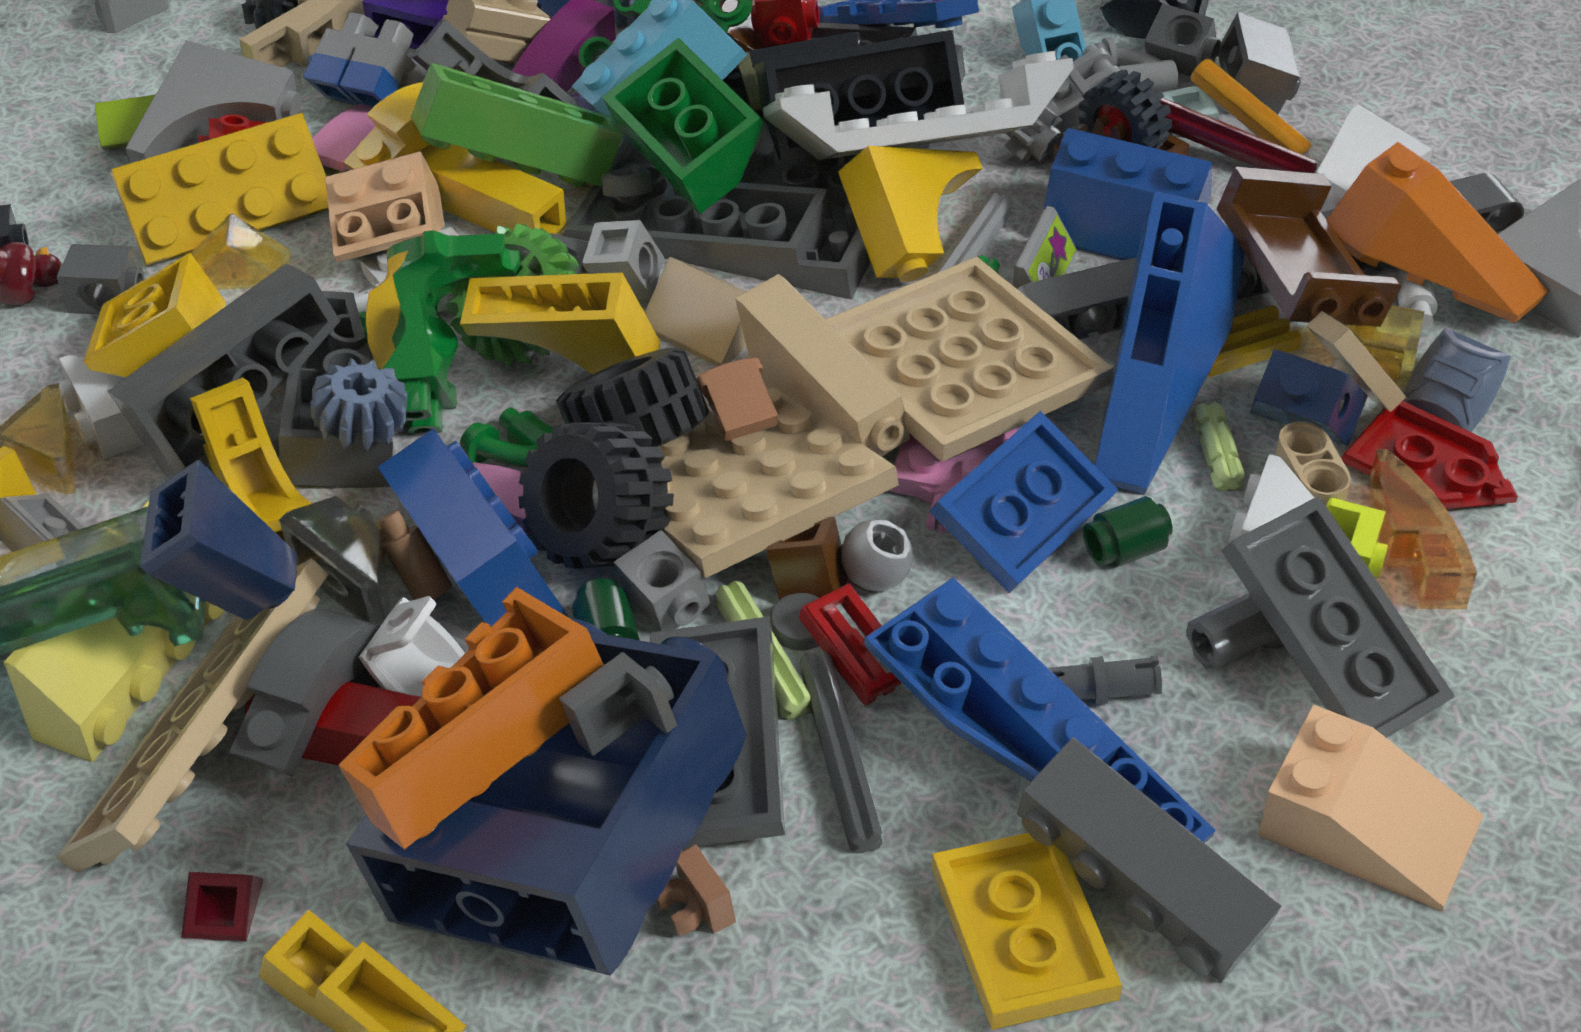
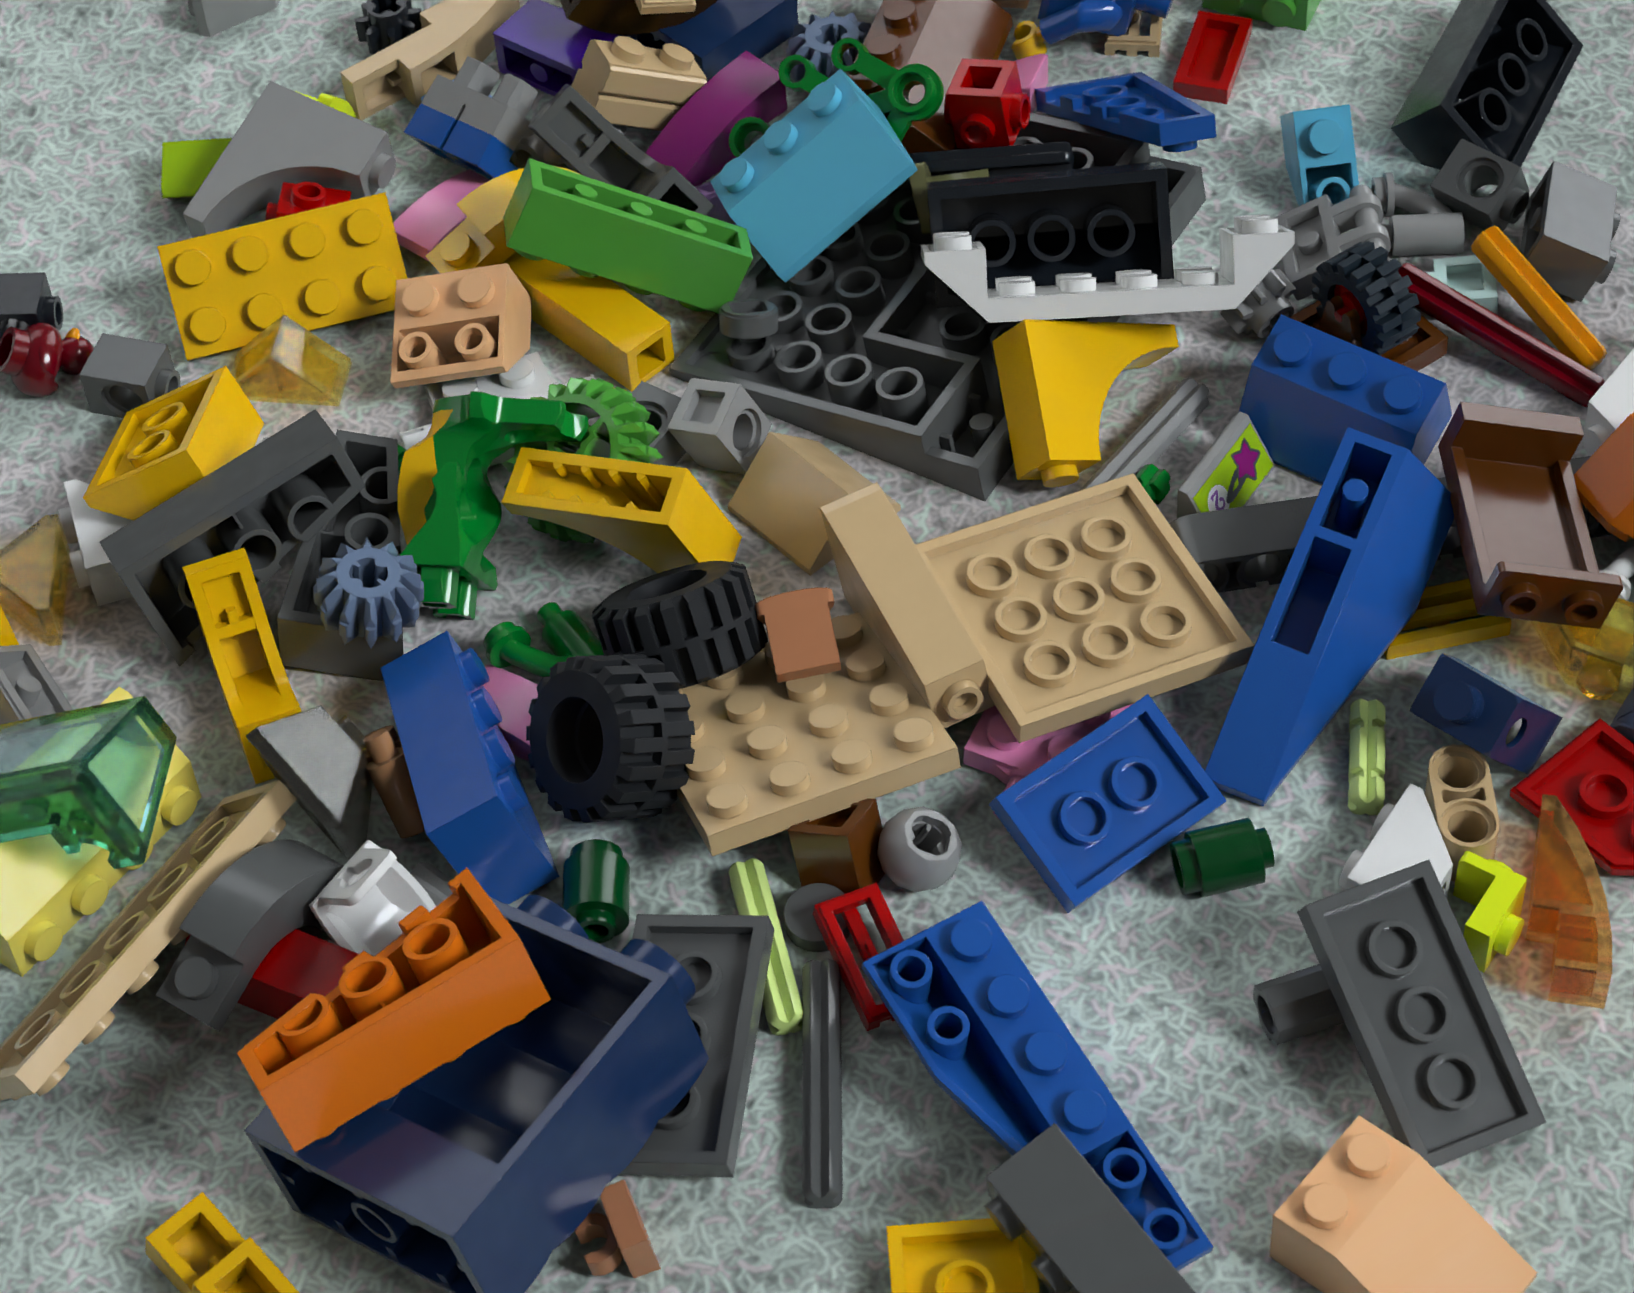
camera: 15 degrees right, 5 degrees up
dark blue slope [140,460,297,621] -> none
dark red slope [181,872,263,941] -> none
dark grey bracket [559,652,677,756] -> none
green slope [602,38,763,214] -> none
light grey brick [614,530,711,631] -> none
dark grey pin [1048,655,1162,705] -> none
tan plate [1306,311,1406,412] -> none

